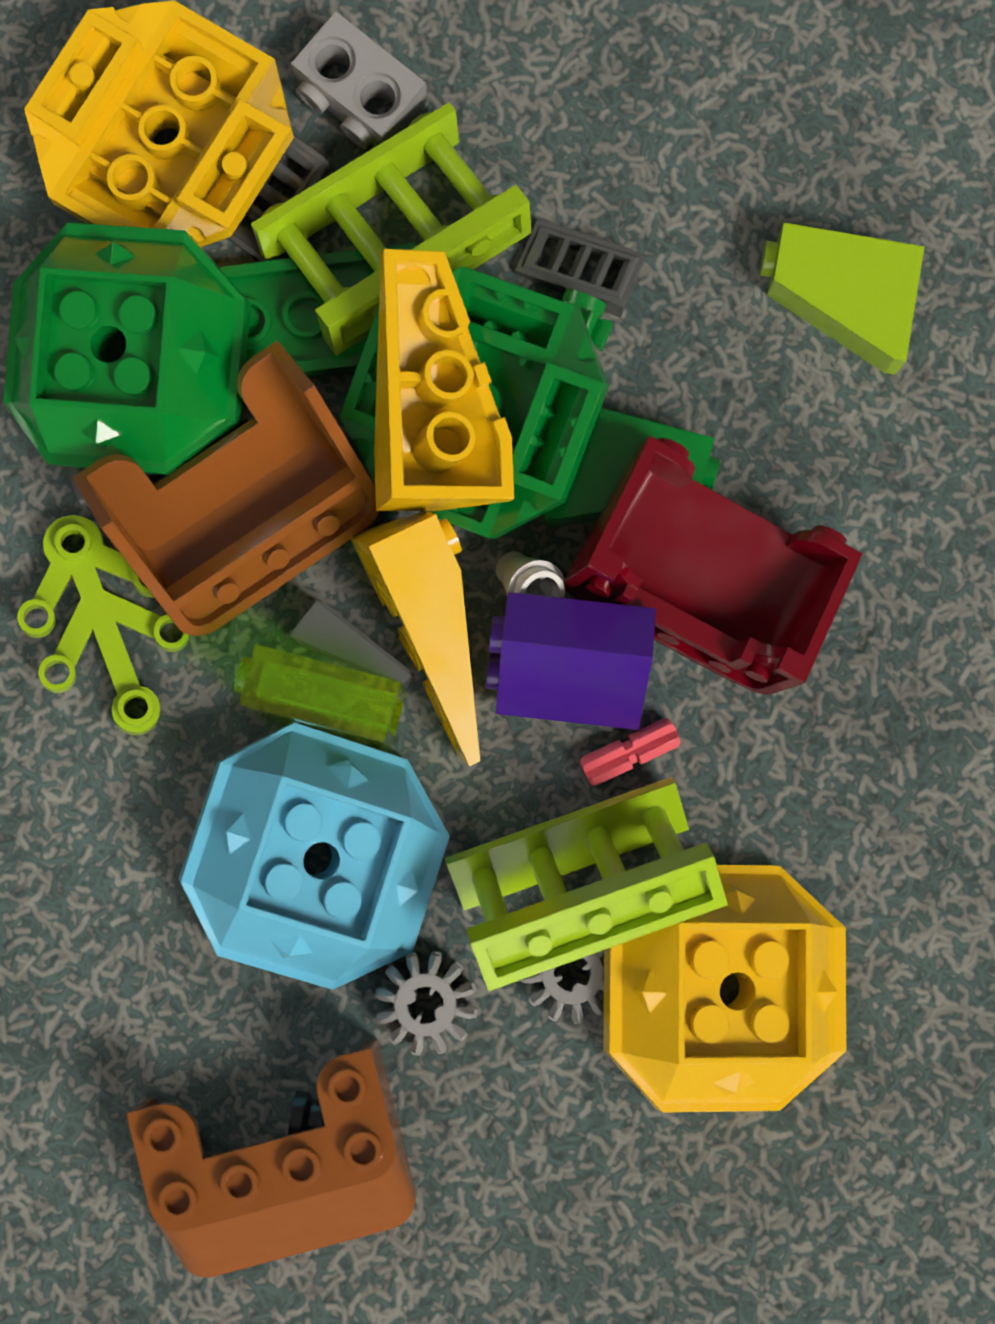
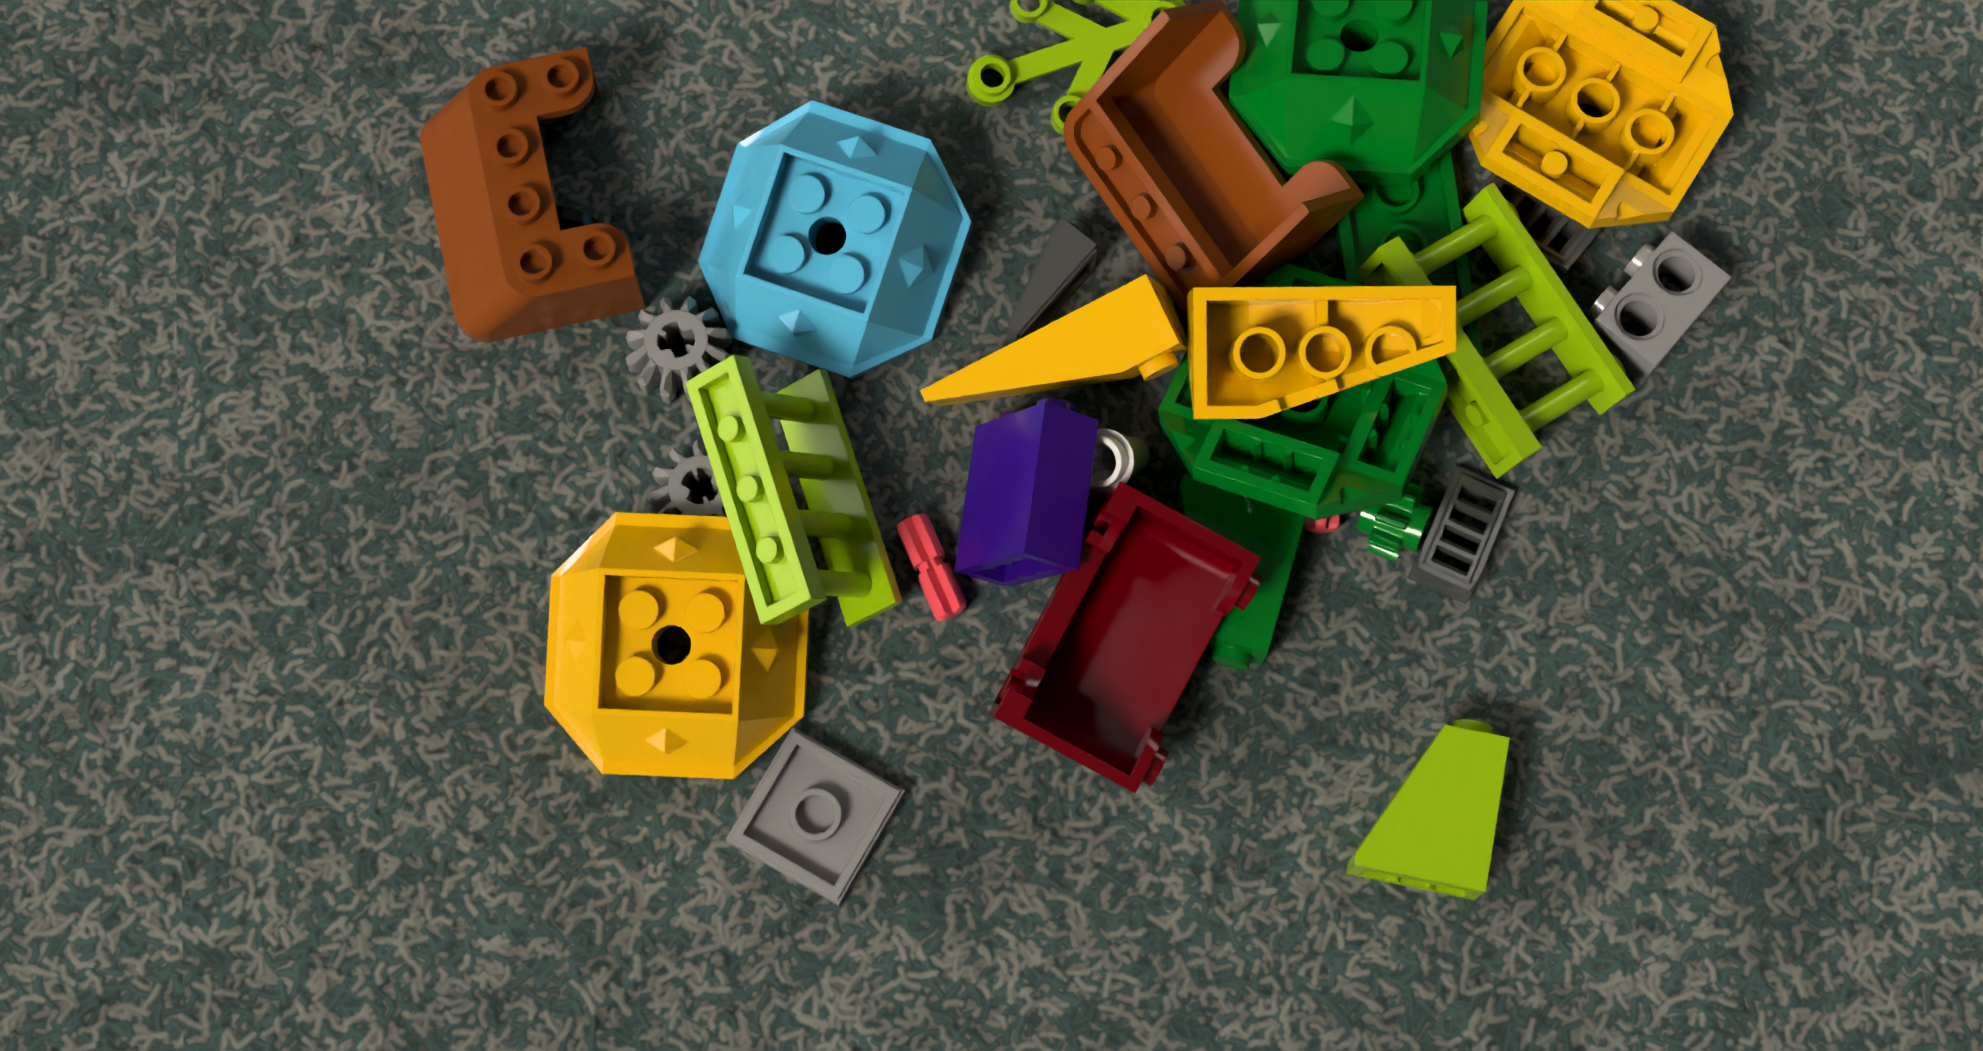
camera: 85 degrees right, 10 degrees down
clear neon green brick [234,644,407,749] -> none
none -> light grey tile [726,727,905,907]

